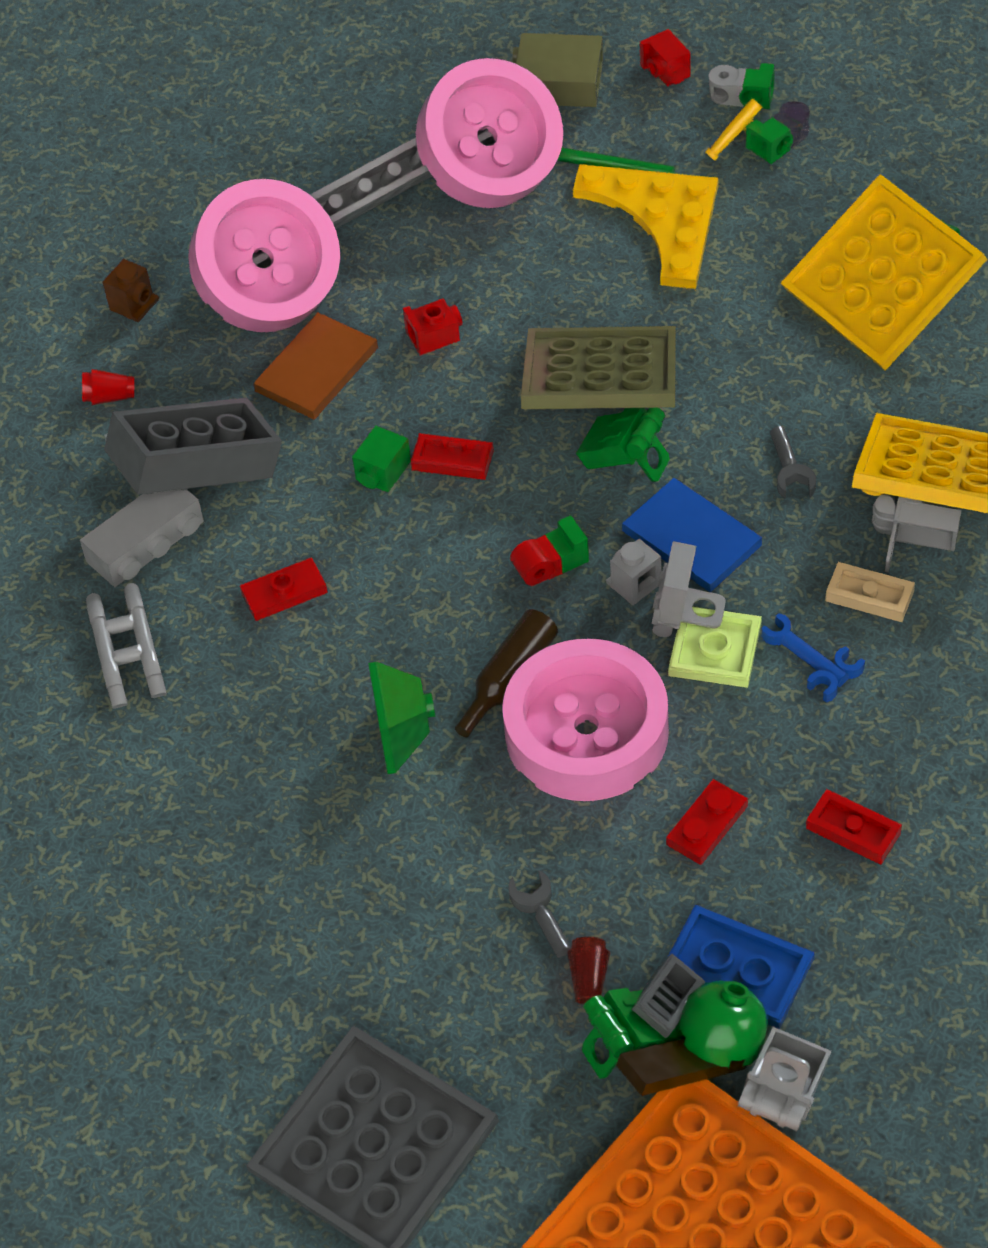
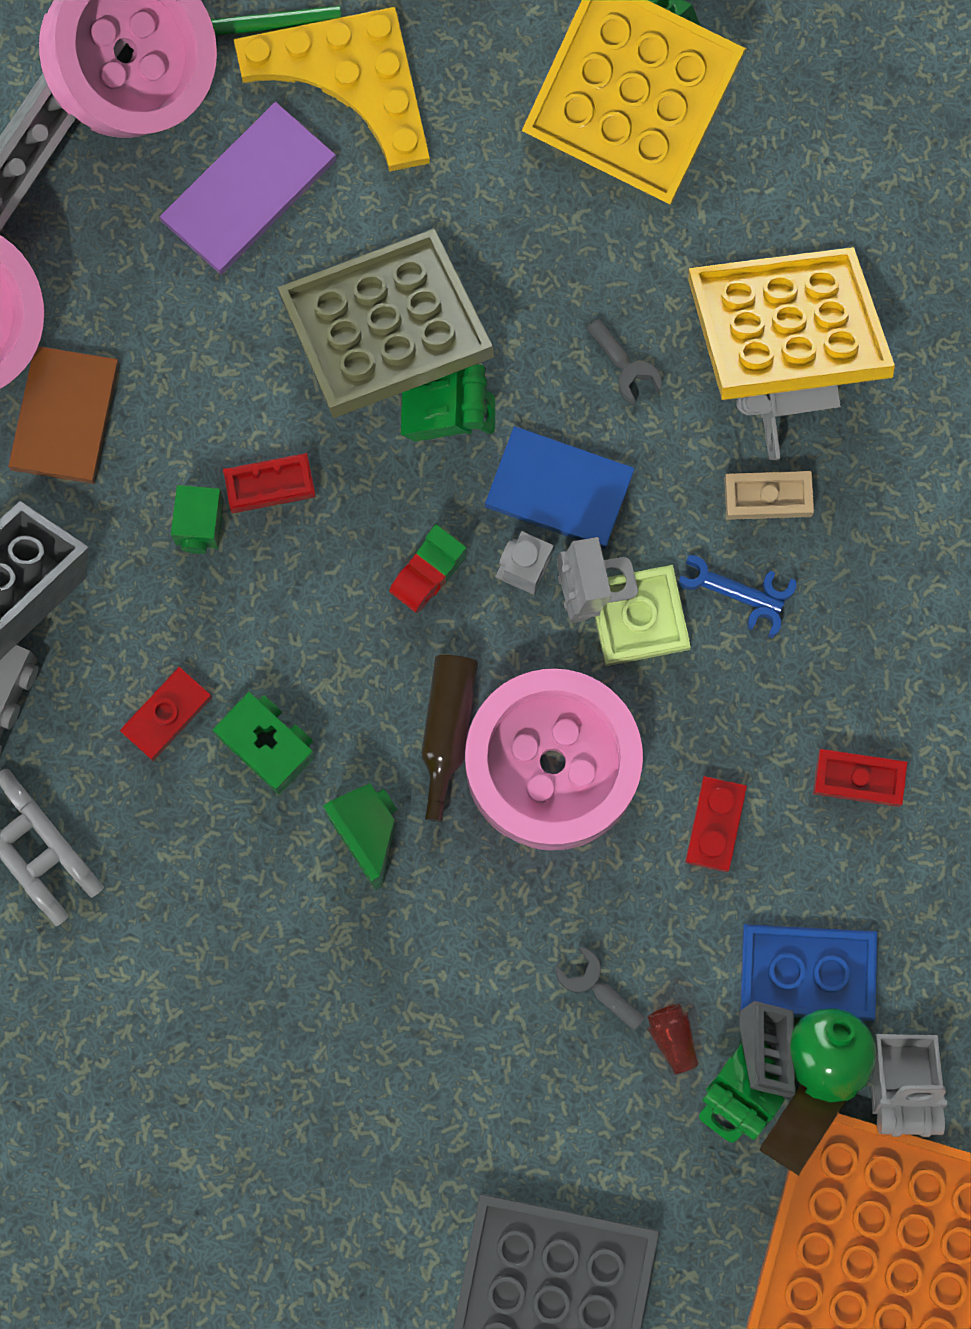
camera: 30 degrees left, 25 degrees up
red brick [403,298,463,356] -> none
none -> medium lavender tile [159,102,336,275]
none -> green brick [212,692,315,795]

